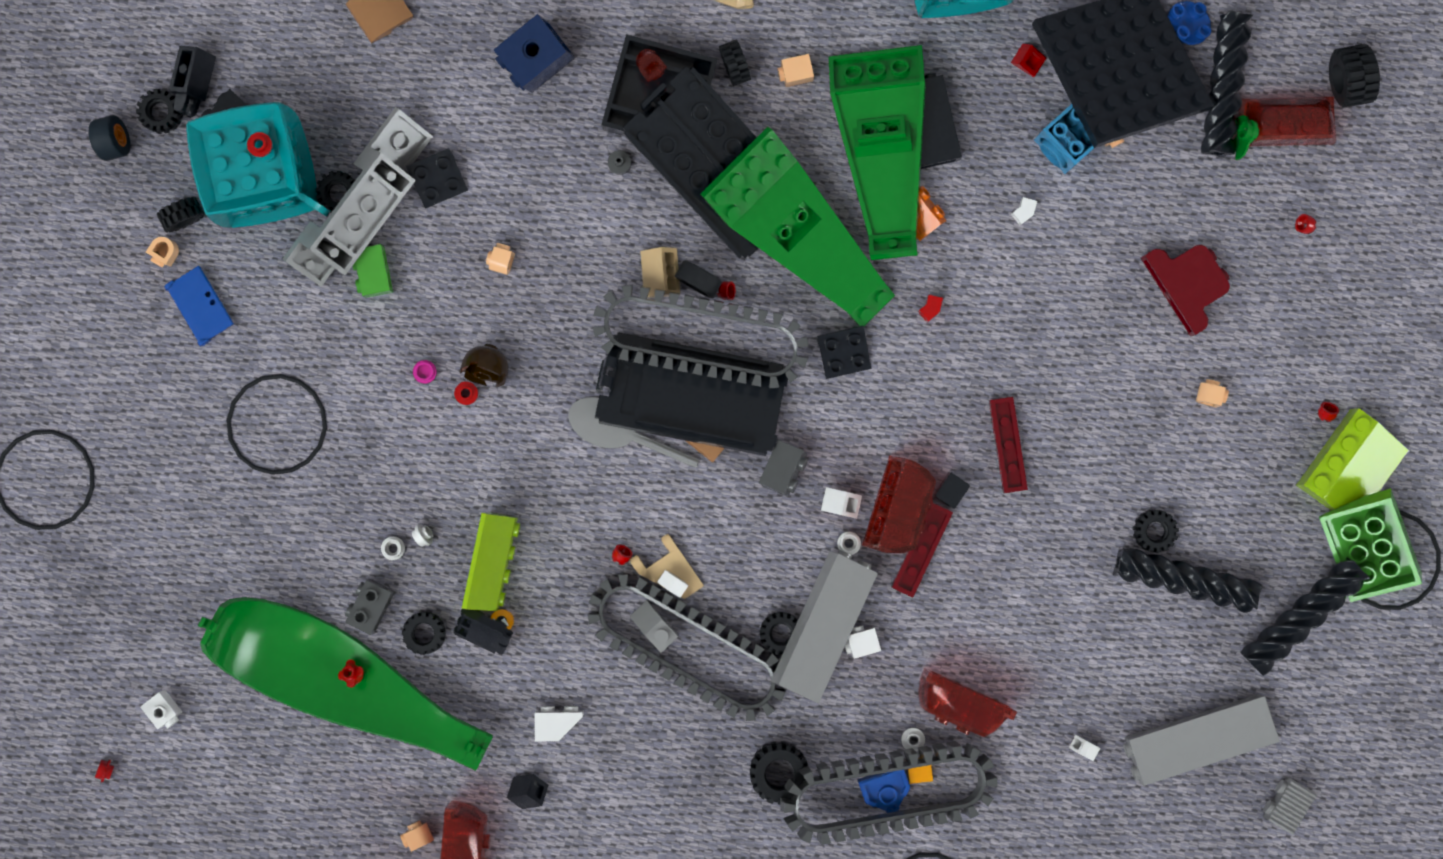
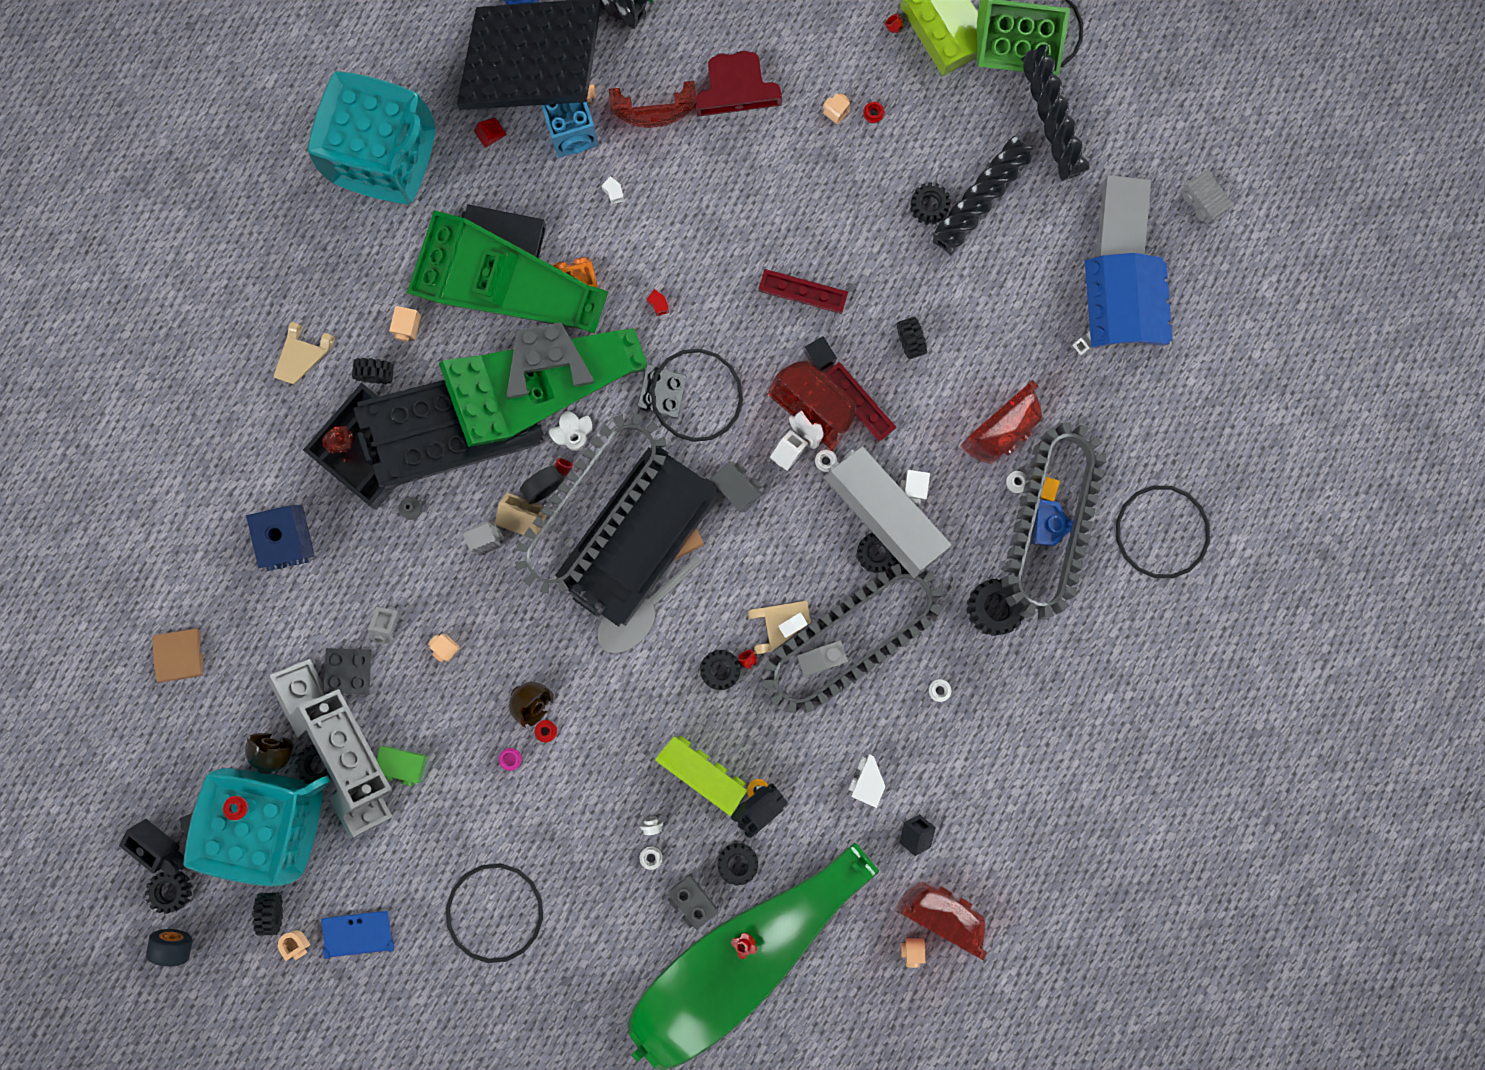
camera: 65 degrees left, 5 degrees down
none -> dark brown cylinder [245,733,294,774]
none -> light grey bracket [368,607,399,644]
none -> light grey brick [462,521,504,556]
none -> dark grey wing [507,322,594,399]
none -> white plate [549,411,592,451]
none -> clear red windscreen [609,81,697,128]
none -> black piece [650,348,743,442]
none -> black tyre [700,650,741,690]
none -> white plate [789,411,823,449]
none -> red plate [863,102,885,123]
none -> black tyre [897,316,927,360]
none -> white plate [929,679,951,702]
none -> blue hinge [1085,253,1173,348]

